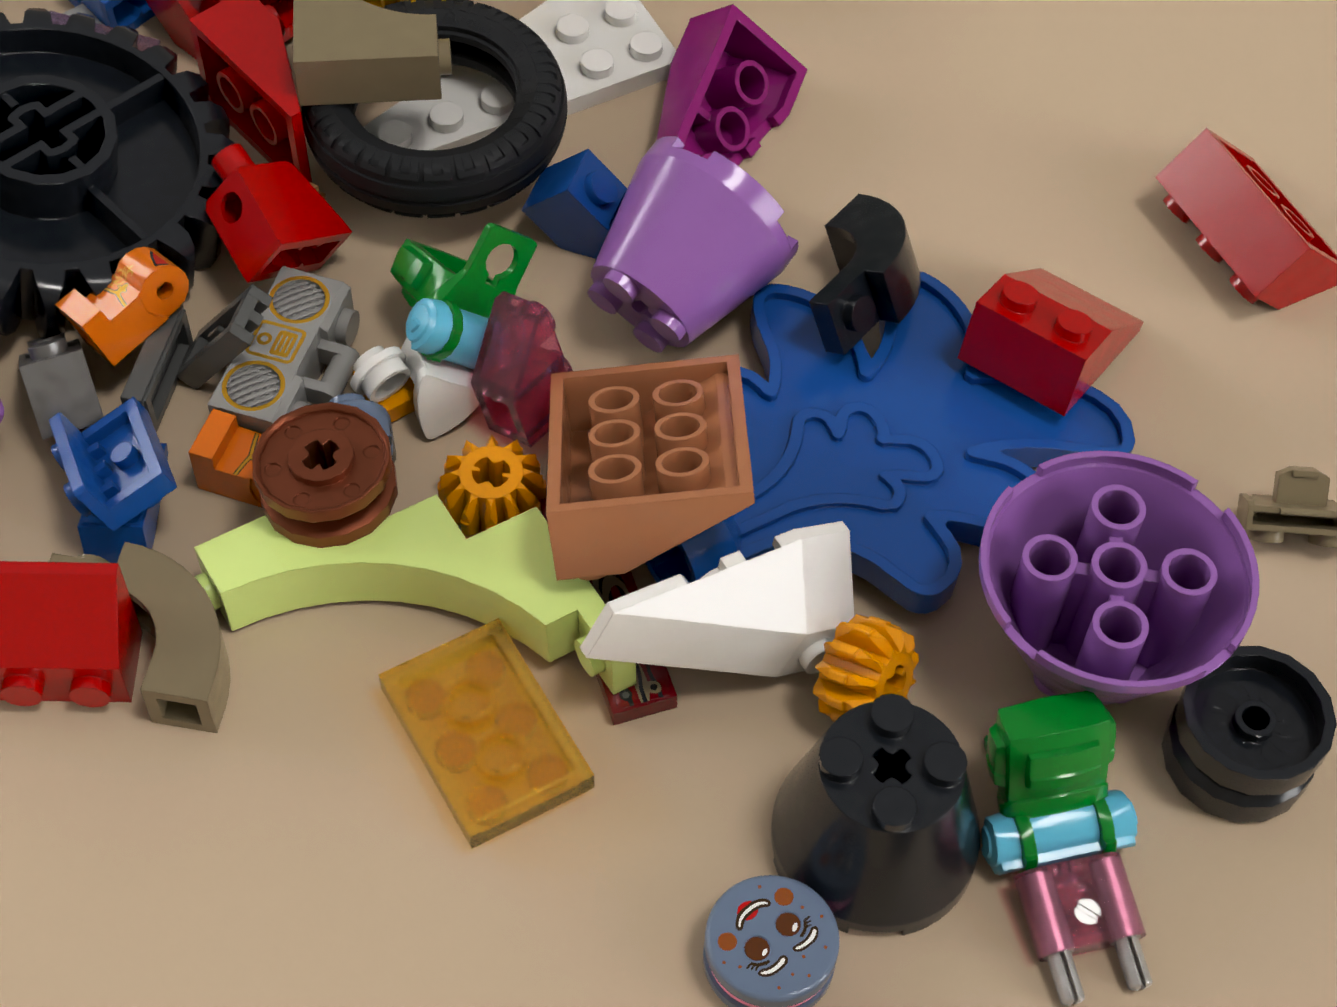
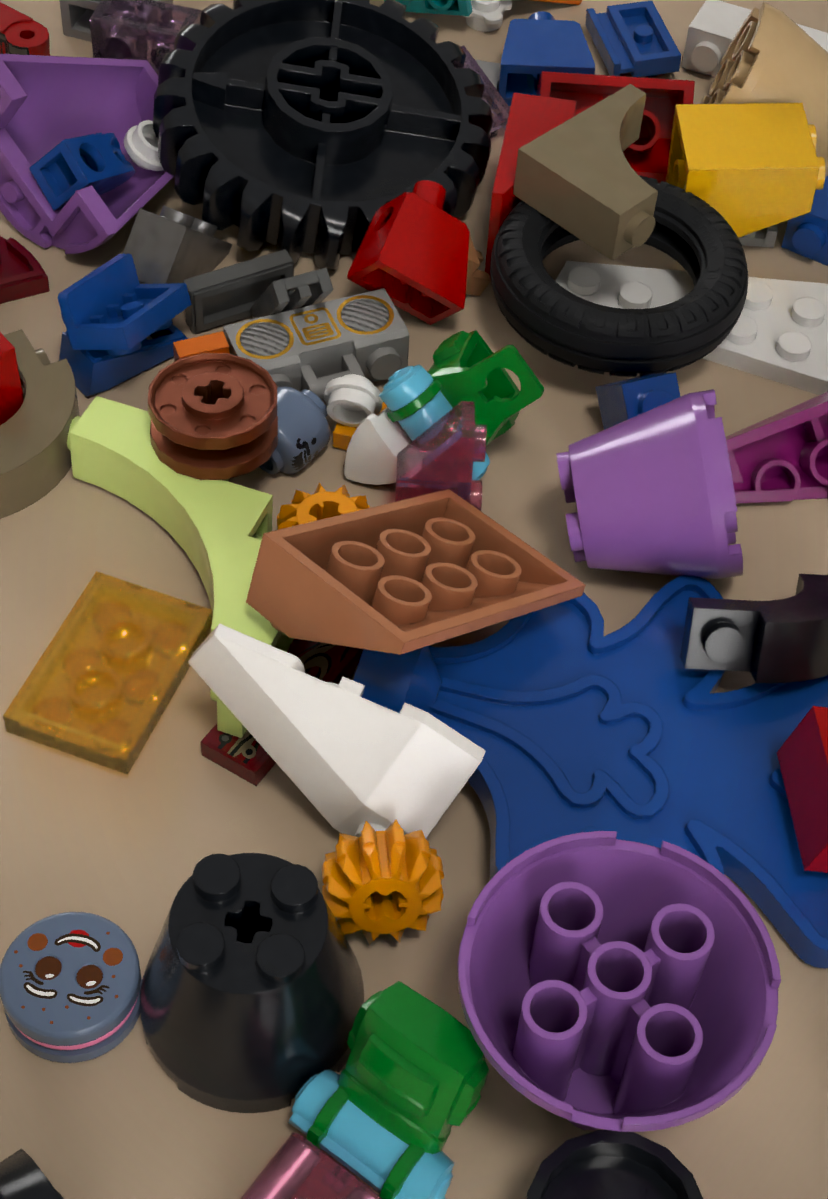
camera: 50 degrees right, 5 degrees down
orange leg [55,247,189,367] -> none

